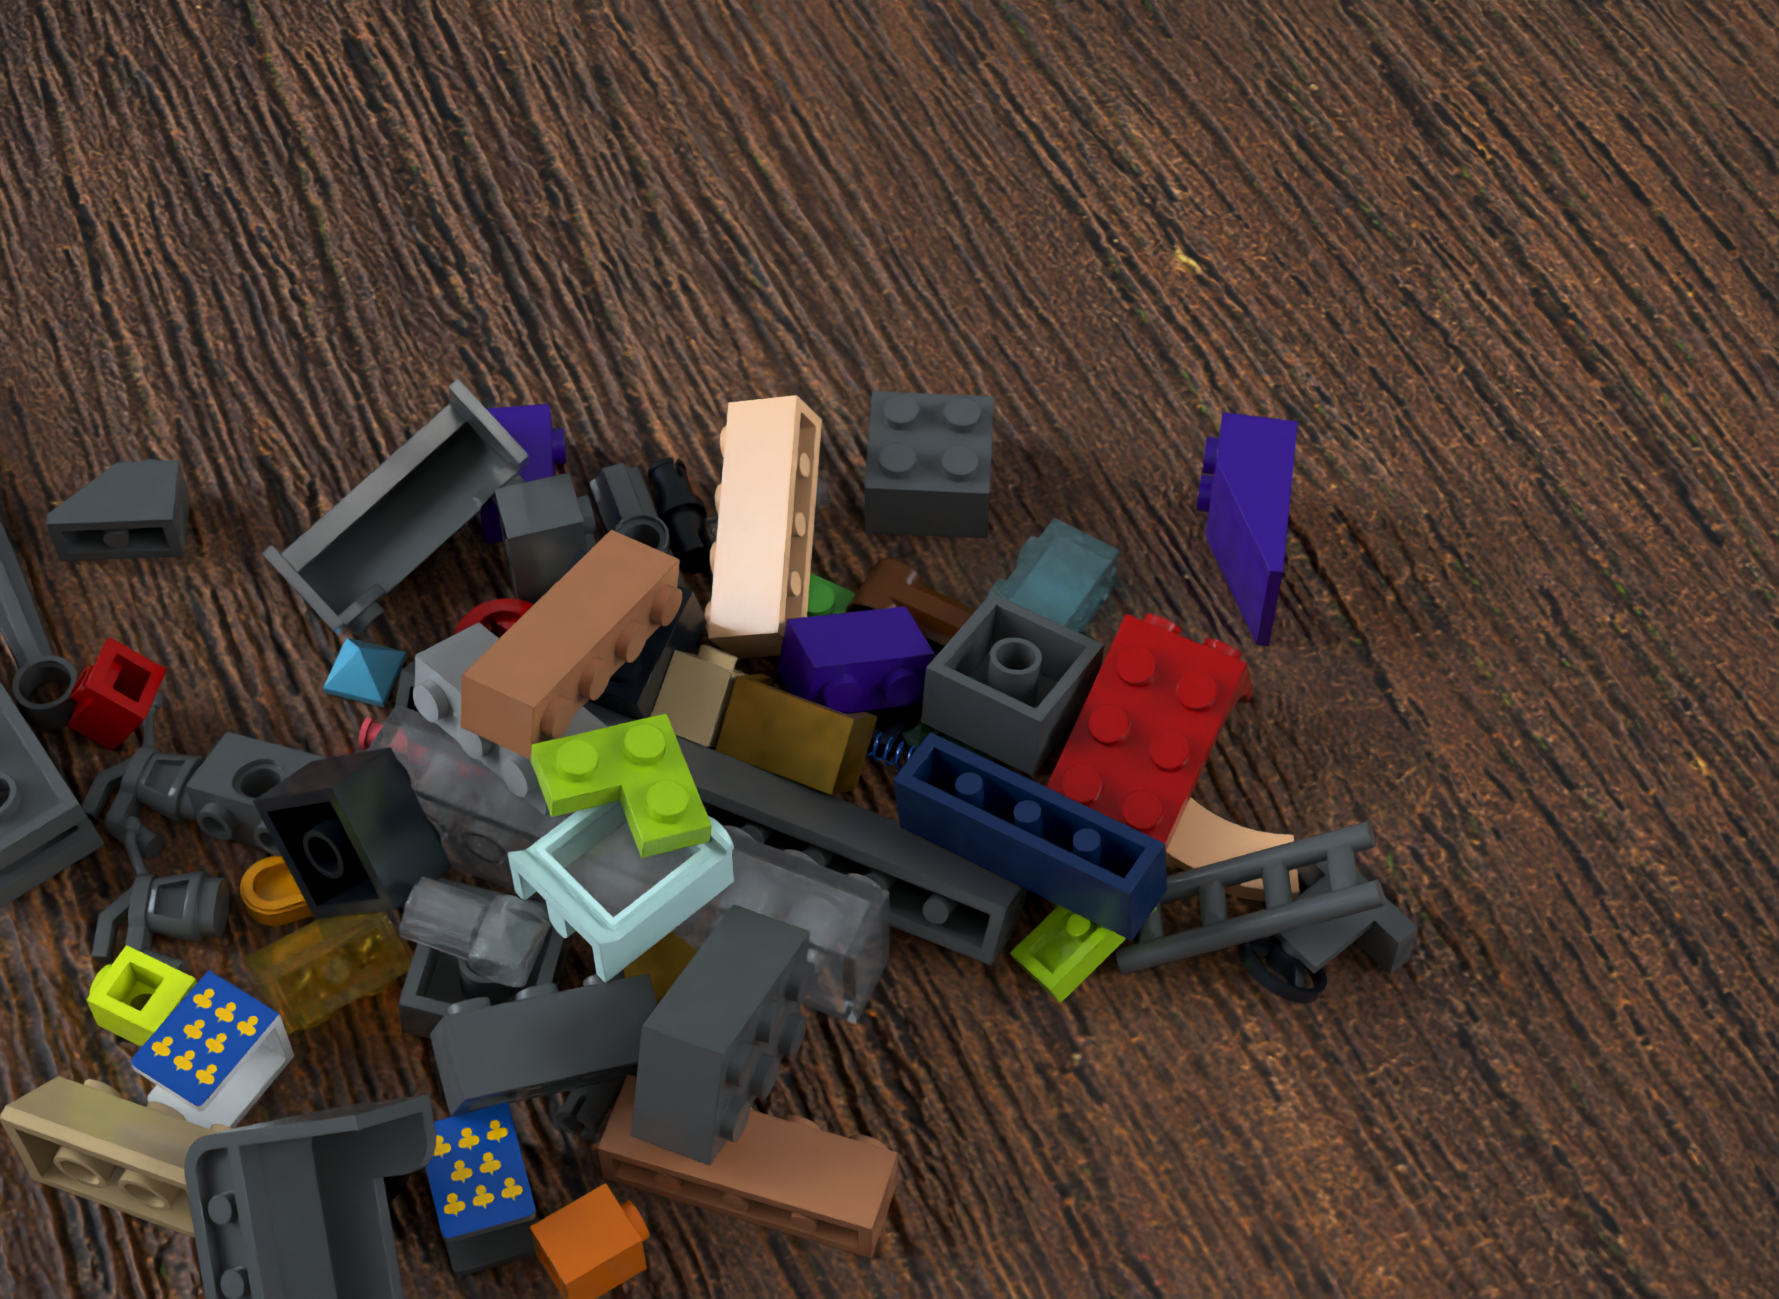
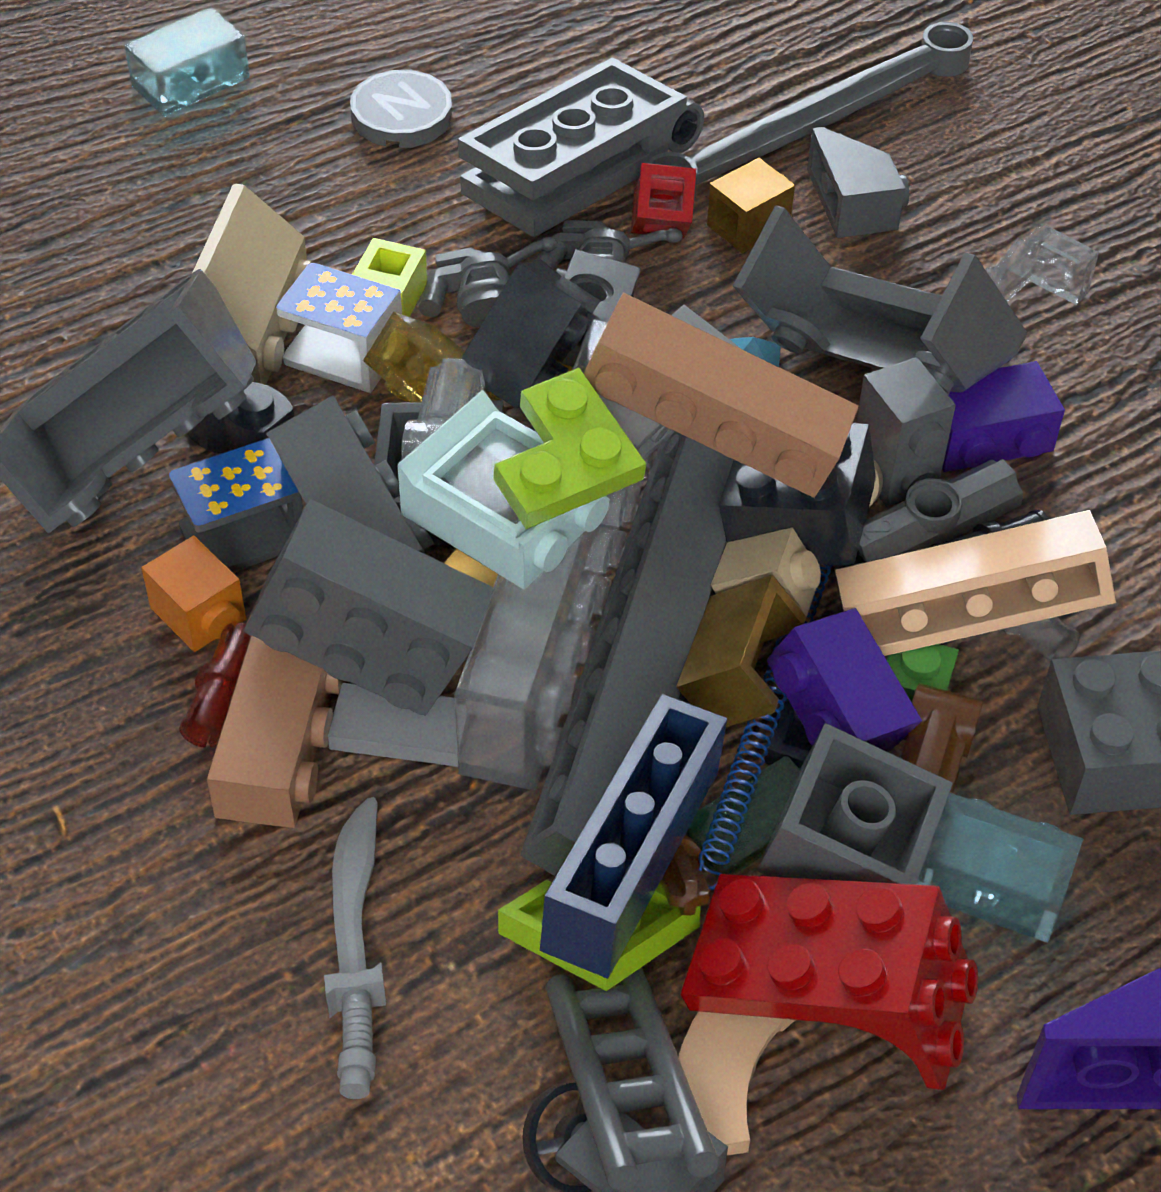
camera: 80 degrees right, 5 degrees down
none -> clear red pin [179,623,251,748]
none -> light grey sword [324,797,386,1099]
none -> light grey tile [328,683,472,767]
none -> pearl gold brick [707,158,795,253]
none -> clear bracket [985,223,1099,305]

